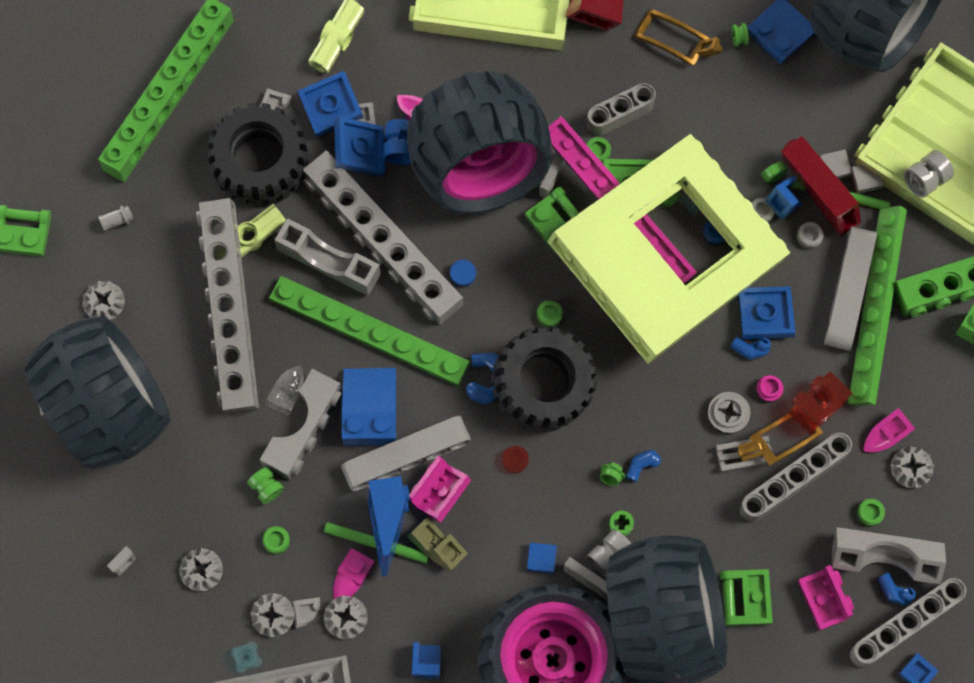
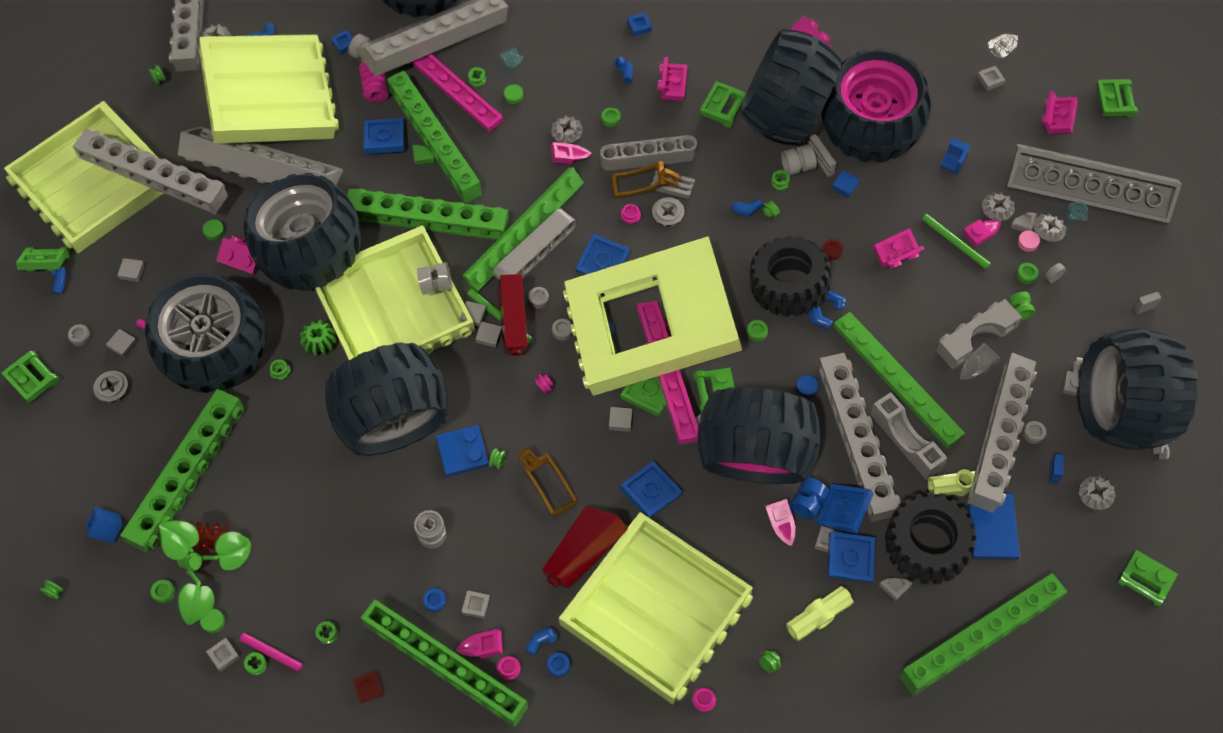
camera: 150 degrees left, 10 degrees down
light grey pin [99,205,134,231] -> none
light grey gear [179,548,223,591] -> none
light grey beam [341,416,472,492] -> none
blue slope [342,368,397,447] -> none
blue slope [367,476,410,577] -> none
olive slope [407,517,468,571] -> none
light grey beam [586,83,656,136] -> none
bright green tile [586,137,611,163] -> none
blue arm [730,337,771,360] -> none
bright green tile [761,161,788,184] -> none
blue panel [765,175,802,220] -> none
clear red brick [789,371,853,435] -> none
light grey arch [832,527,946,584] -> none
light grey beam [850,578,966,667] -> none
none -> dark pink plate [535,374,554,394]
none -> light grey tile [609,407,632,432]
none -> blue plate [620,461,683,519]
none -> blue tile [967,493,1020,559]
none -> bright pink tile [1018,231,1040,252]
none -> light grey tile [1023,421,1046,444]
none -> light grey tile [1045,263,1066,283]
none -> blue tile [1049,454,1064,484]
none -> light grey plate [1062,357,1083,397]

